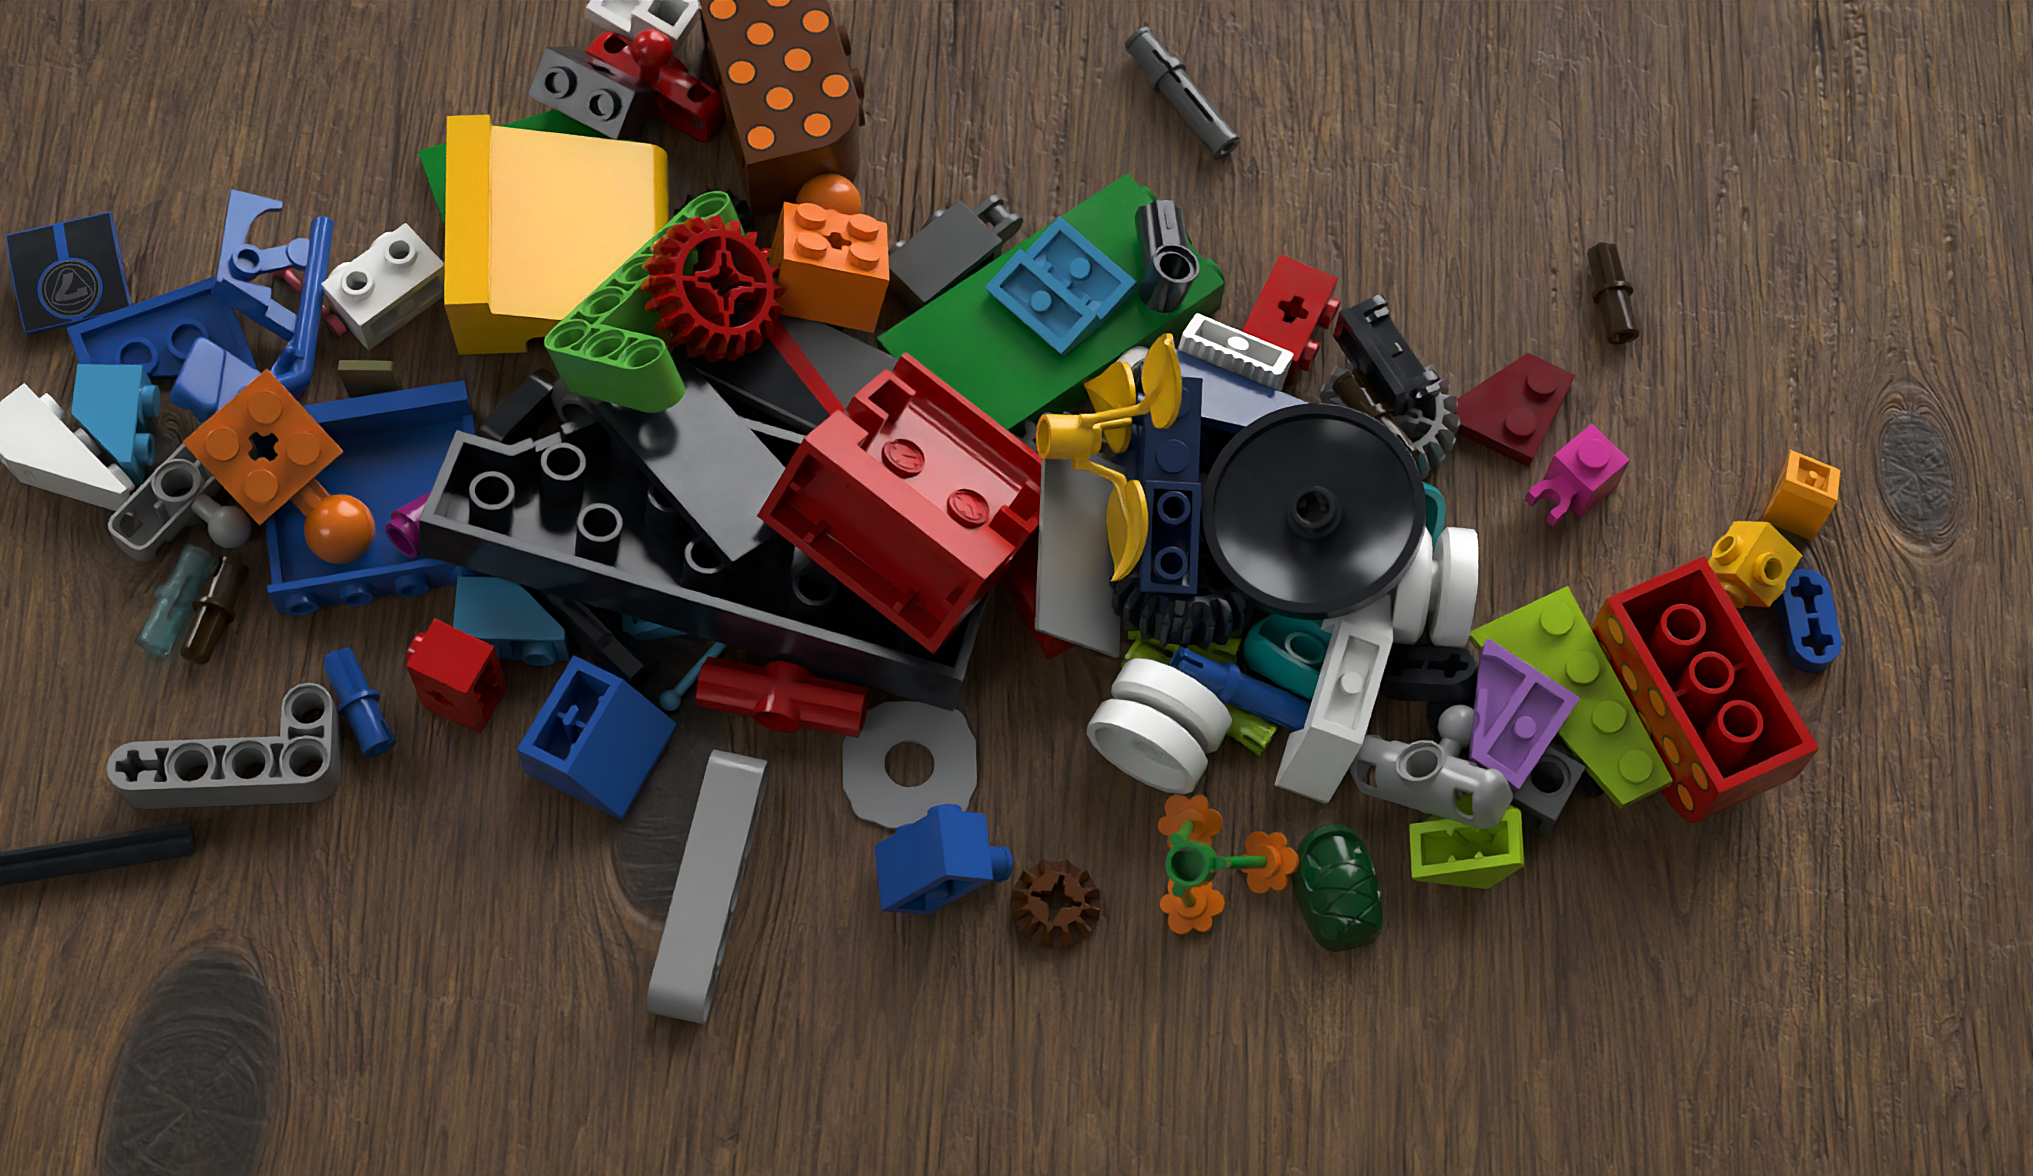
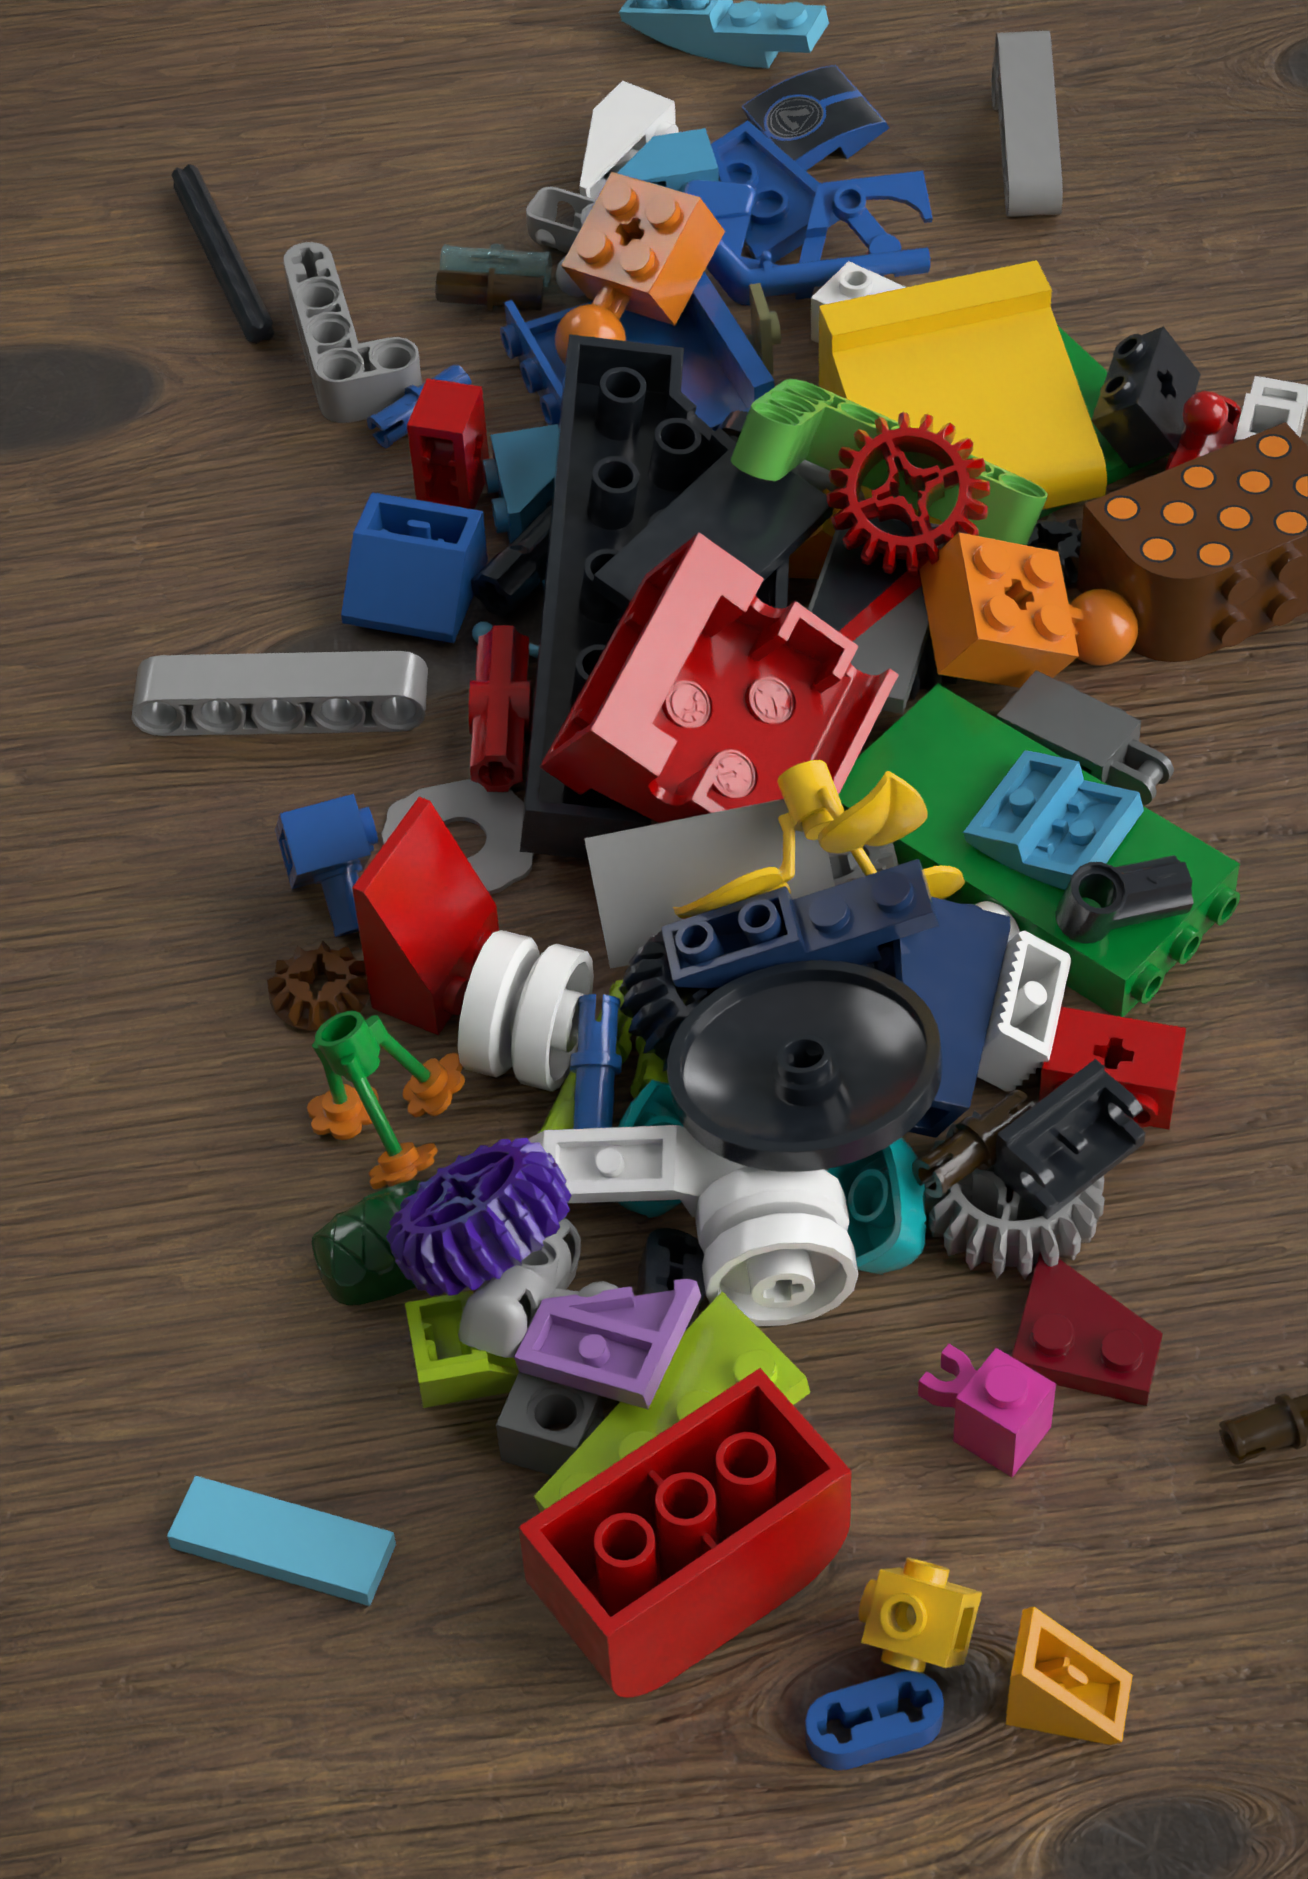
camera: 85 degrees right, 15 degrees down
none -> medium azure tile [167,1475,396,1606]
none -> red slope [352,796,499,1035]
none -> dark purple gear [386,1138,572,1296]
none -> light grey beam [991,31,1063,217]

